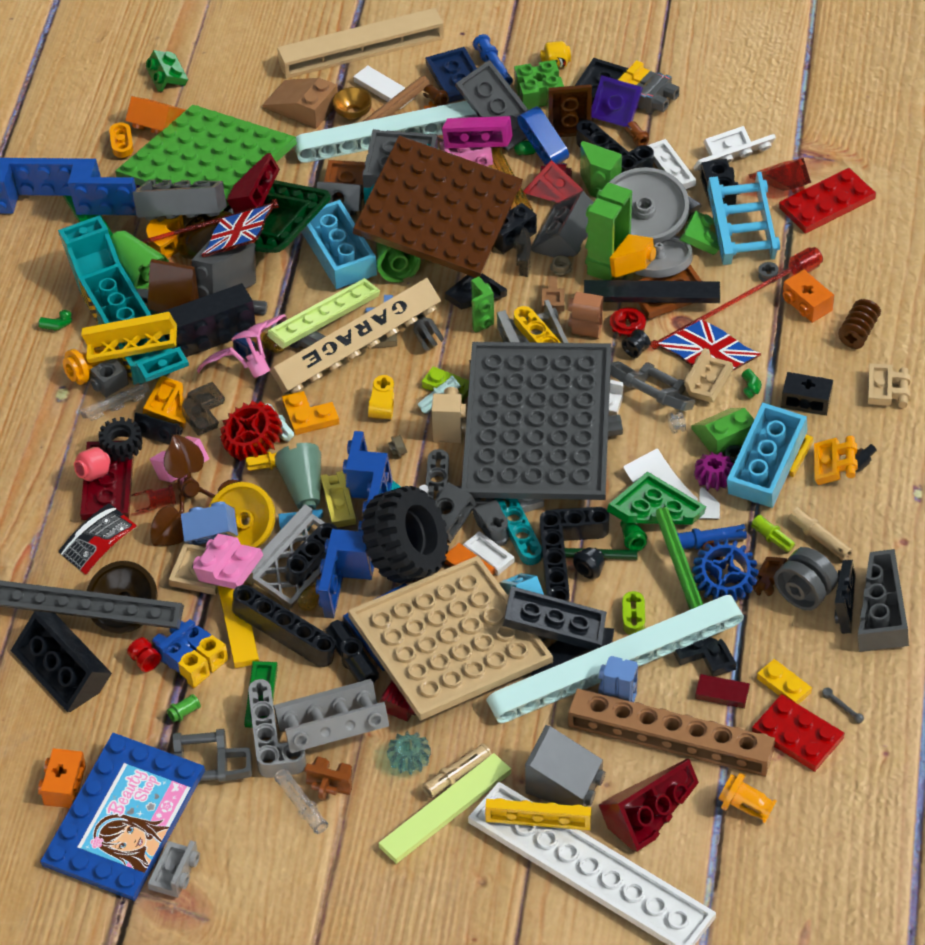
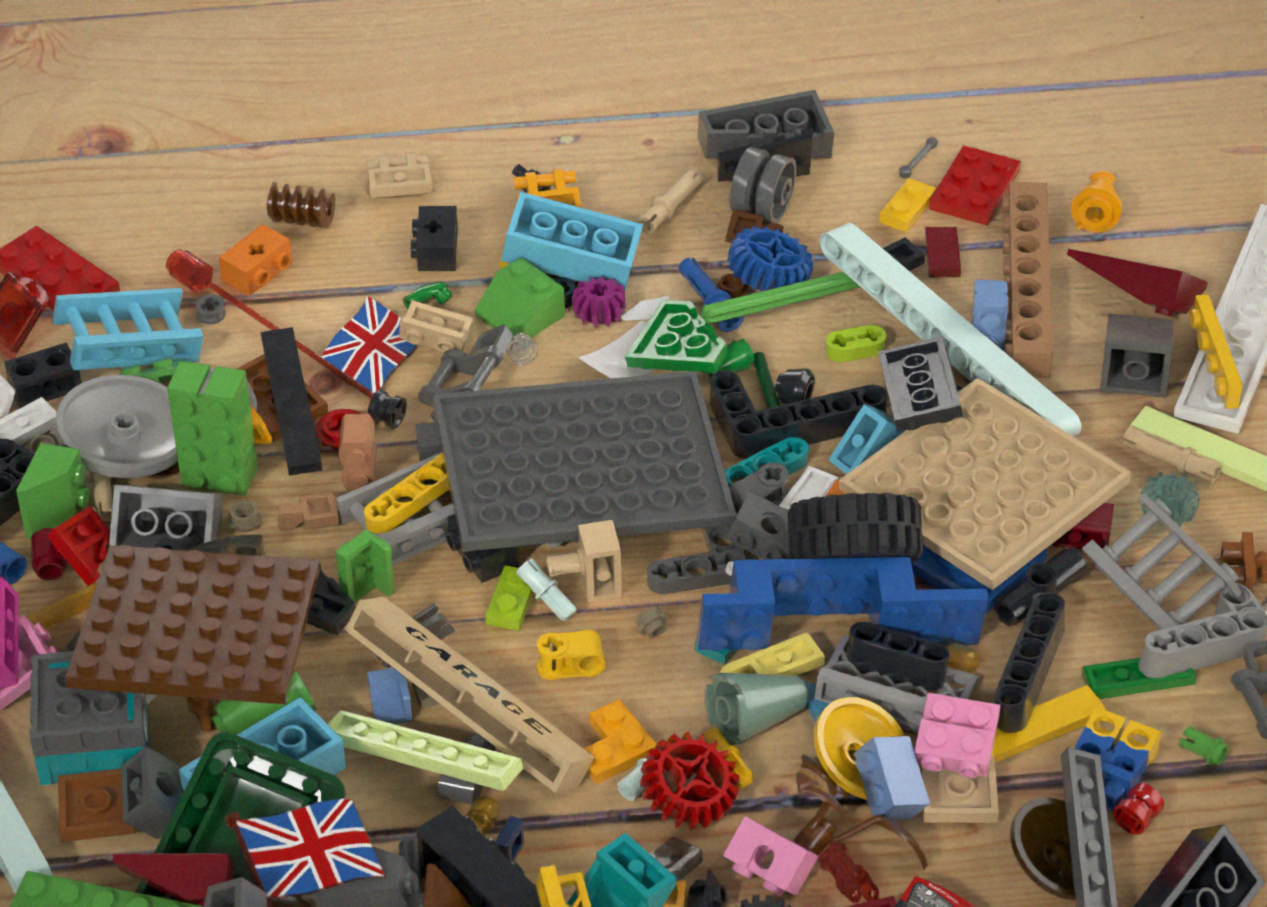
camera: 105 degrees left, 5 degrees down
bright pink plant [197,314,287,378] -> none
lime axle [751,515,795,553] -> none

